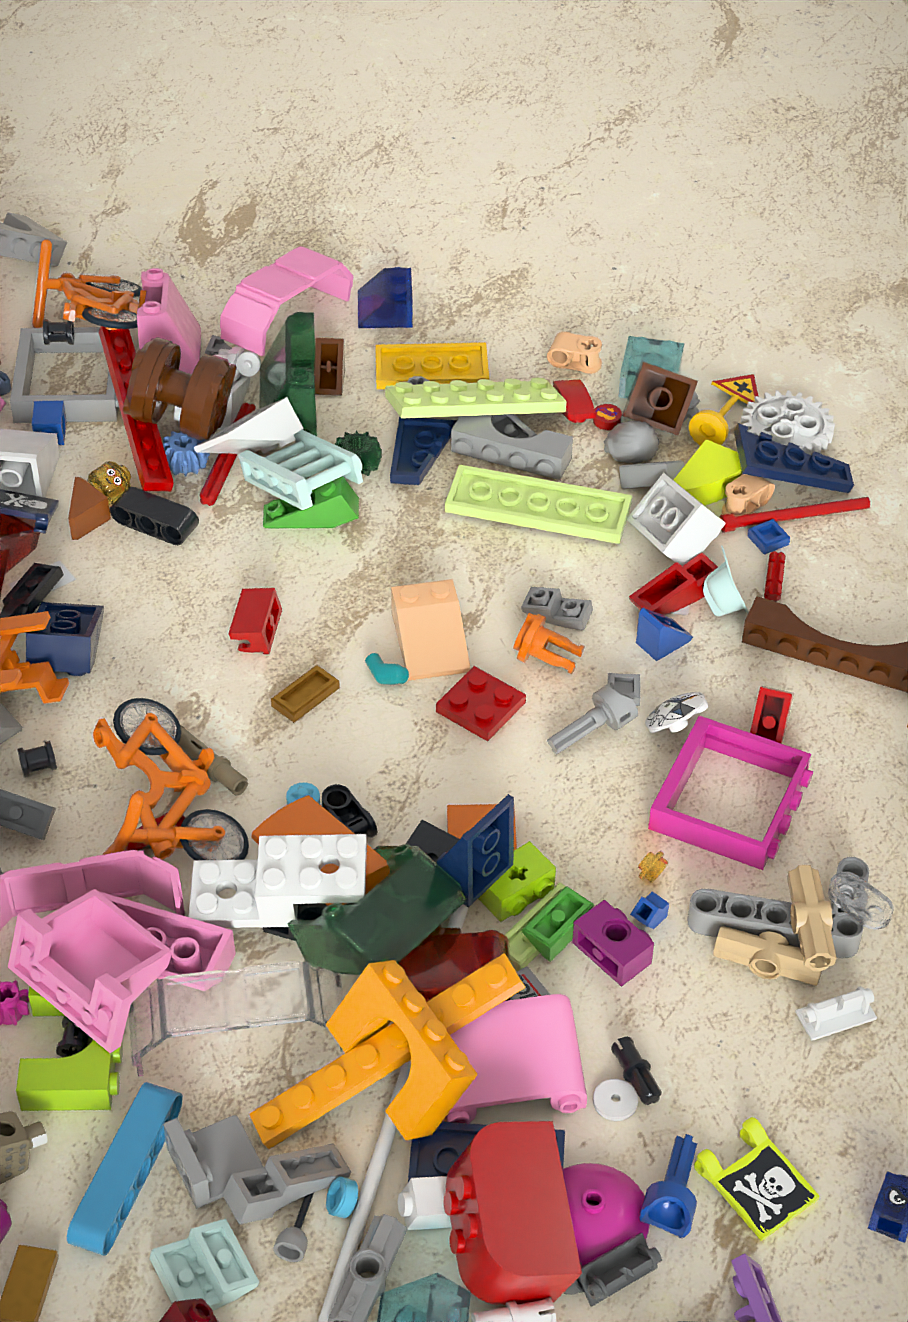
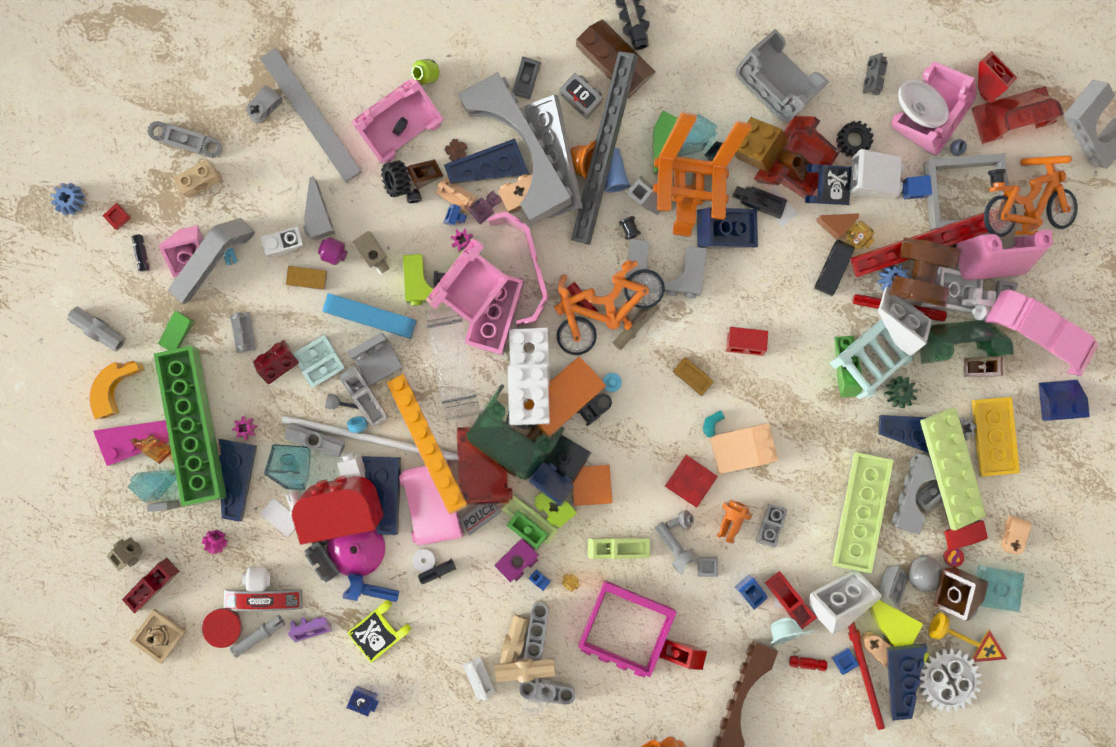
camera: 85 degrees right, 40 degrees up
light orange arch [326,960,478,1141] -> none
white dish [645,692,709,733] -> none
none -> yellowish green slope [588,538,650,559]
none -> light grey arch [625,239,707,298]
none -> light grey plate [666,510,694,530]

